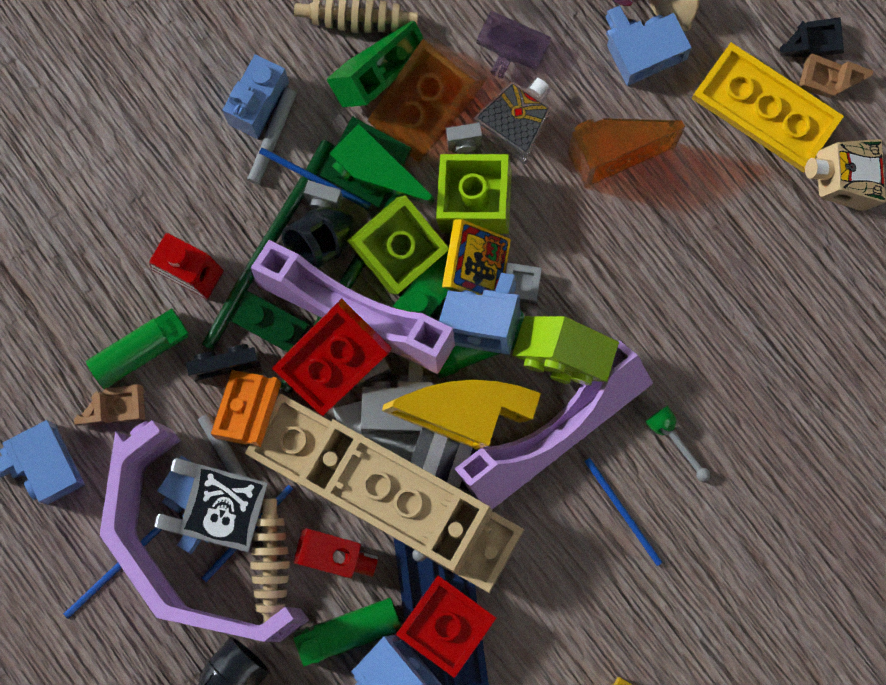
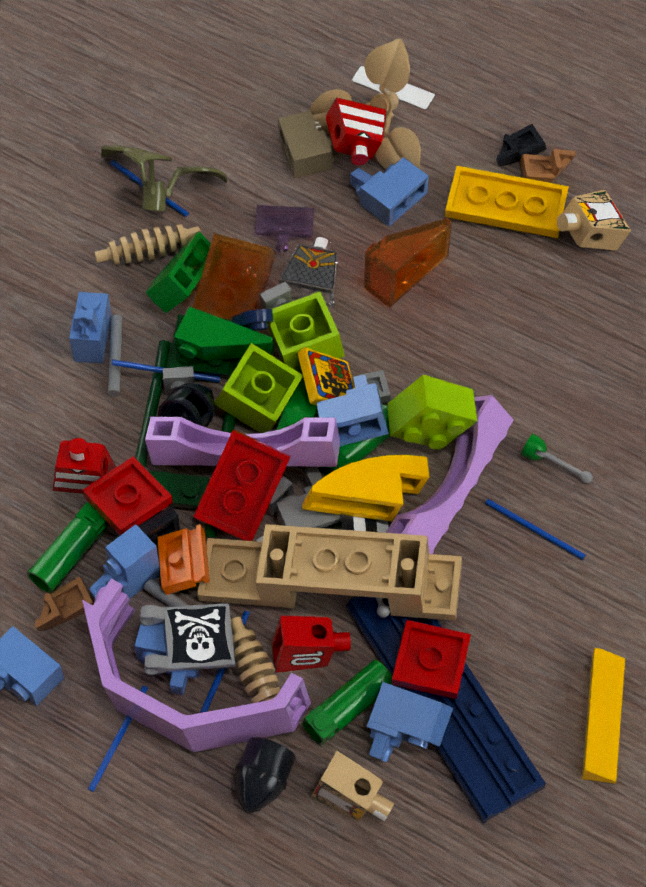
camera: 25 degrees left, 20 degrees down
none -> red plate [82,456,173,536]
none -> medium blue hinge [89,524,160,600]
none -> dark blue plate [232,309,274,331]

